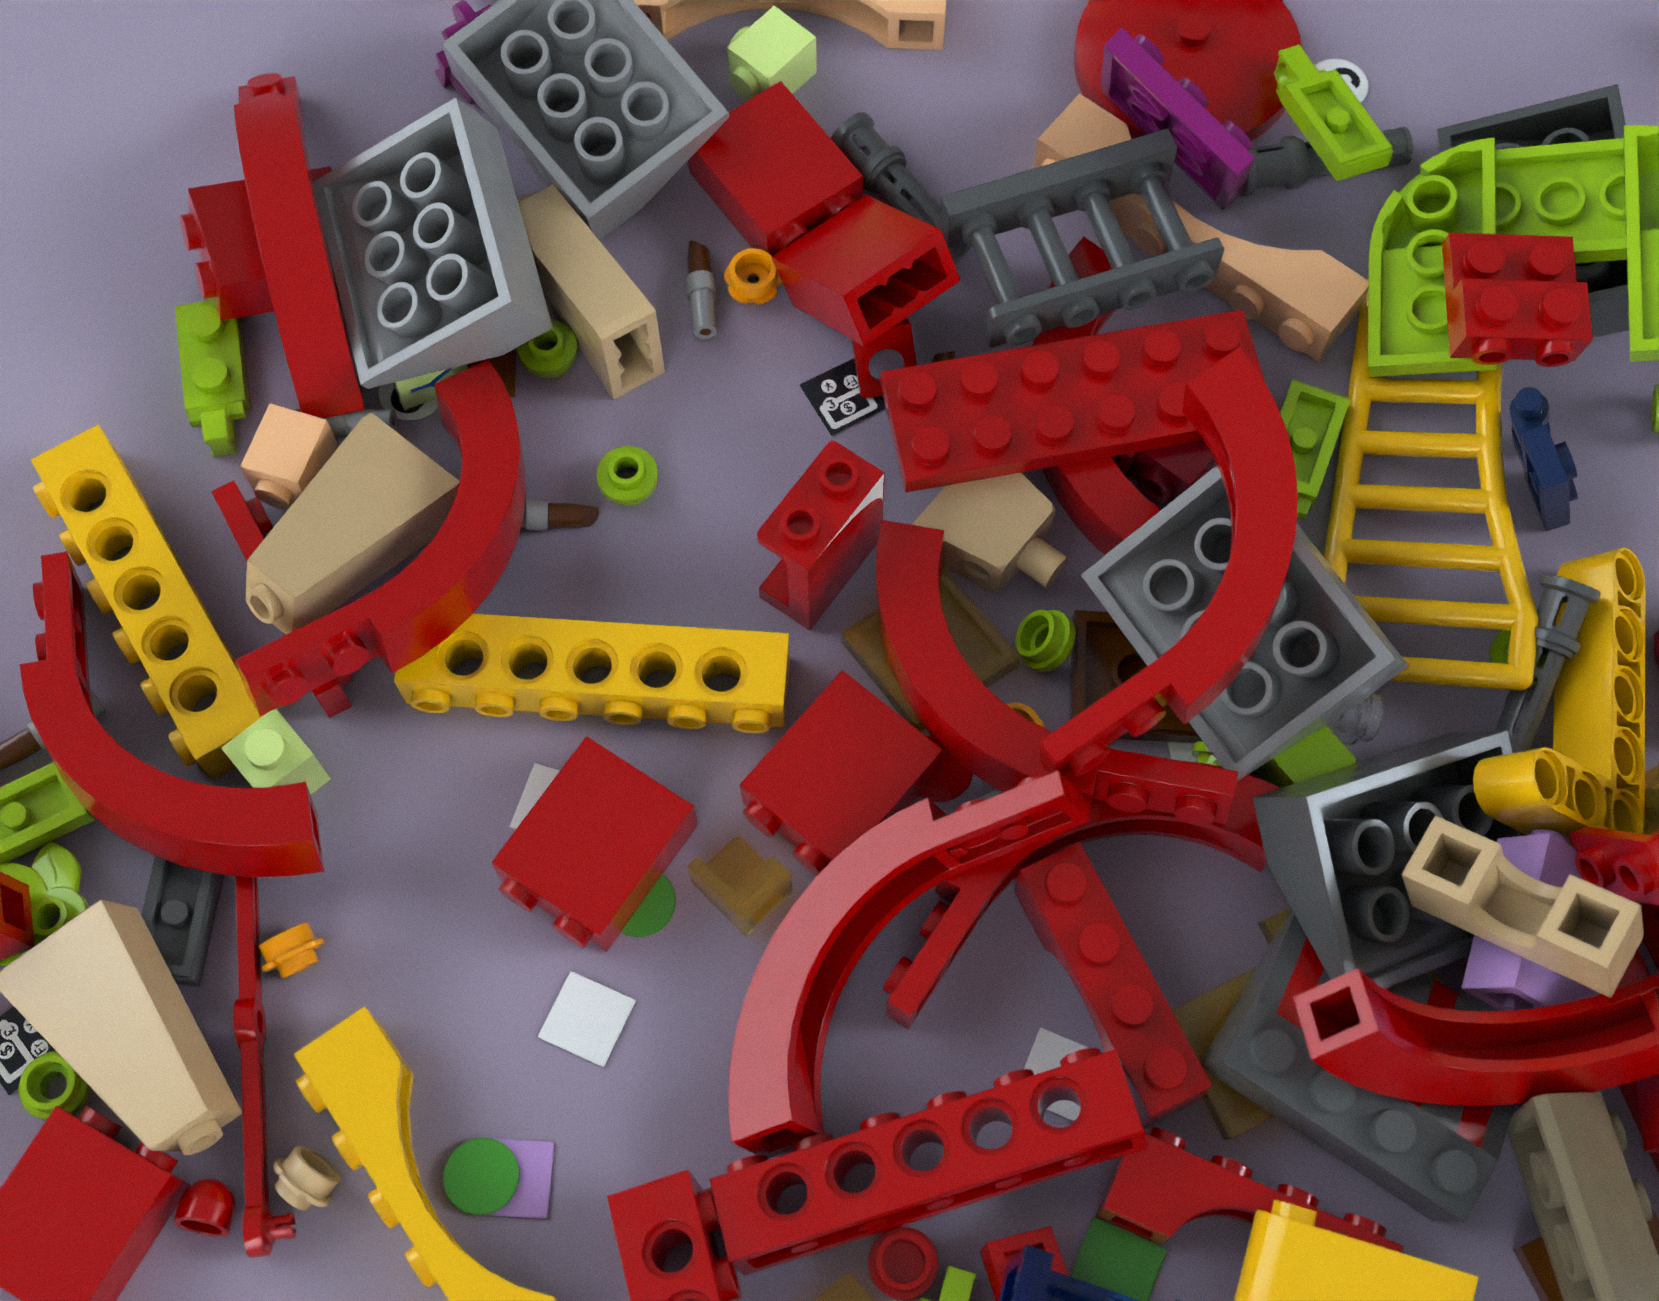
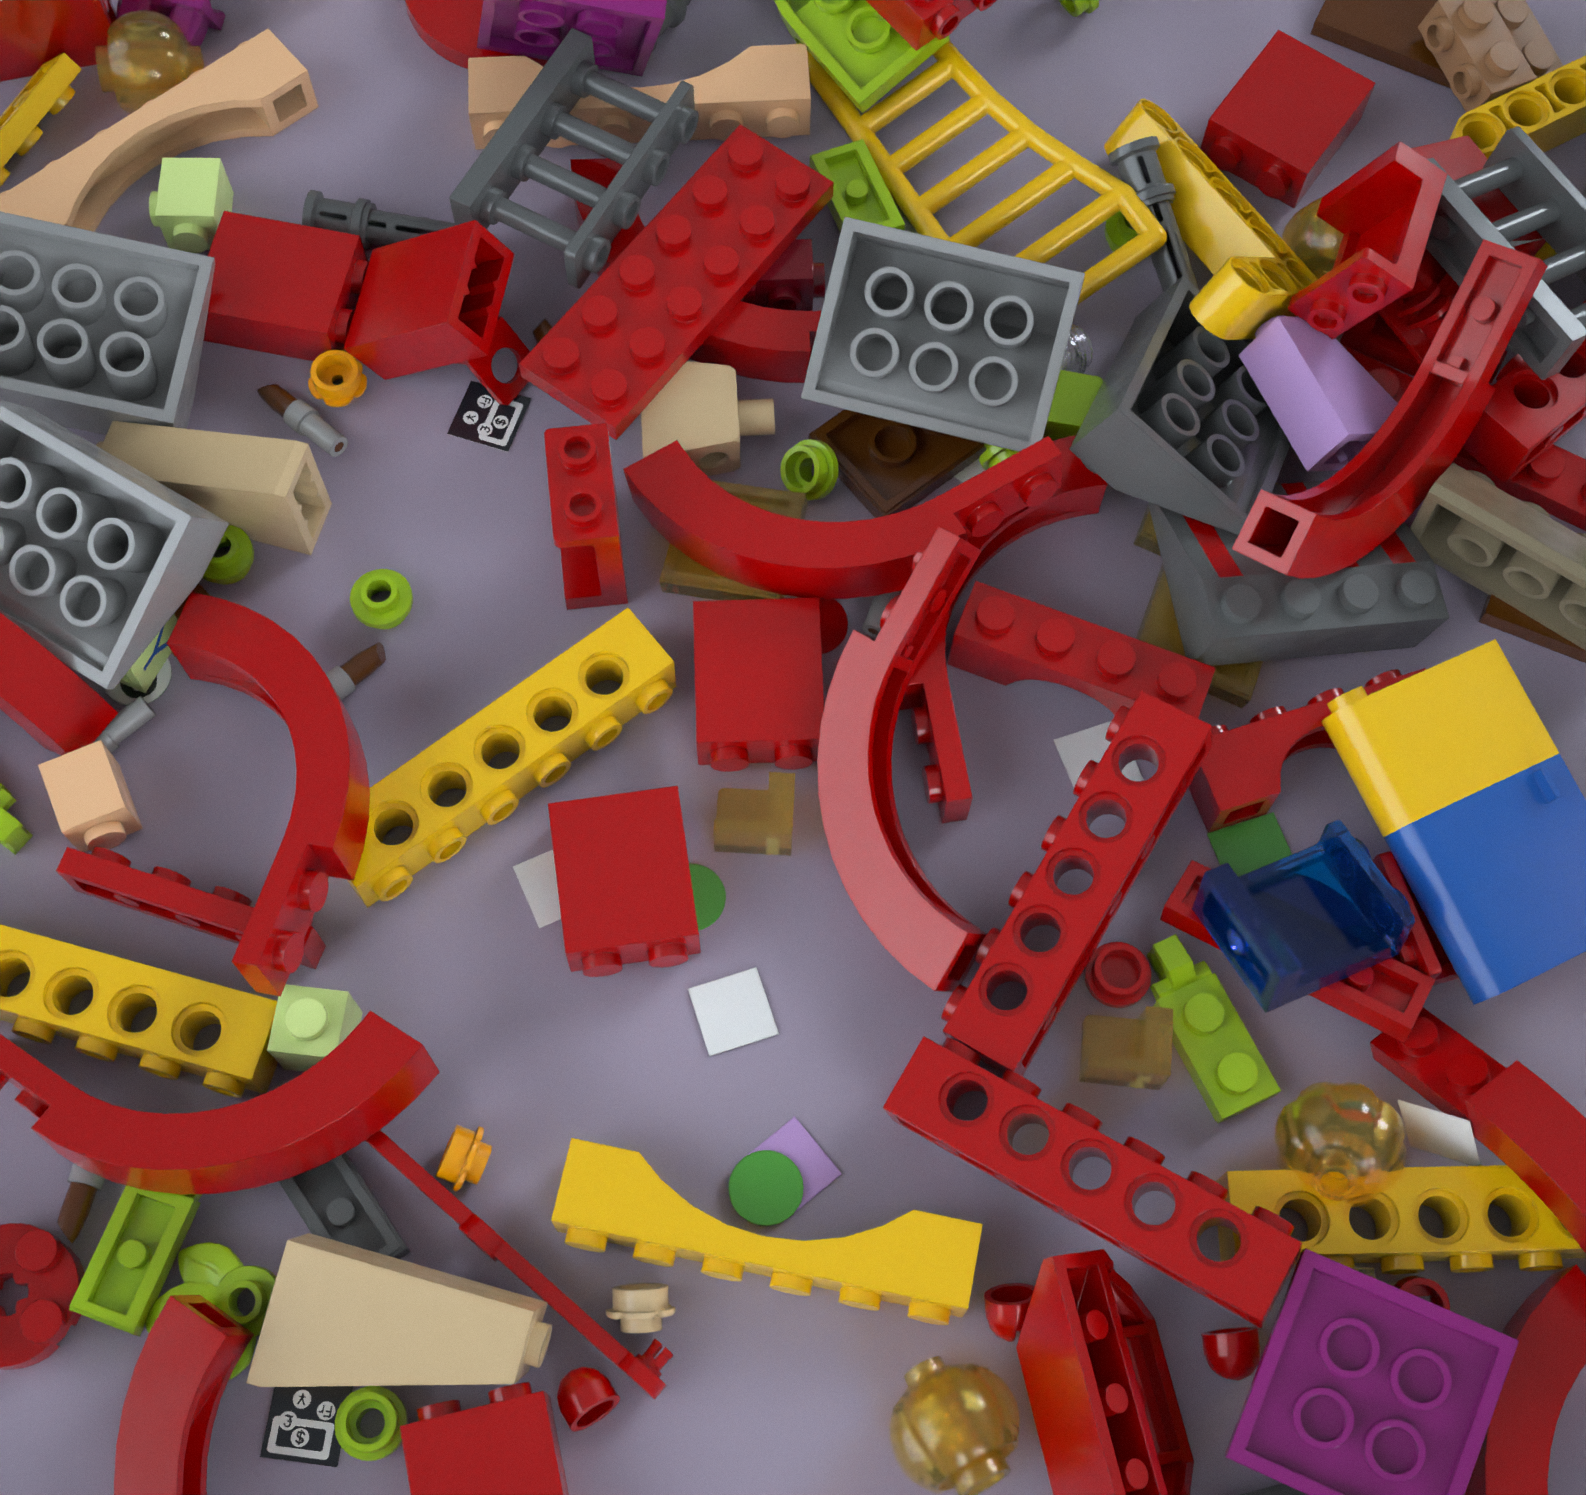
camera: 45 degrees left, 0 degrees up
tan slope [245,412,460,635] -> none
red arch [1040,347,1298,777] -> none
tan arch [1402,816,1644,998] -> none
dark blue plate [1510,387,1578,532] -> none

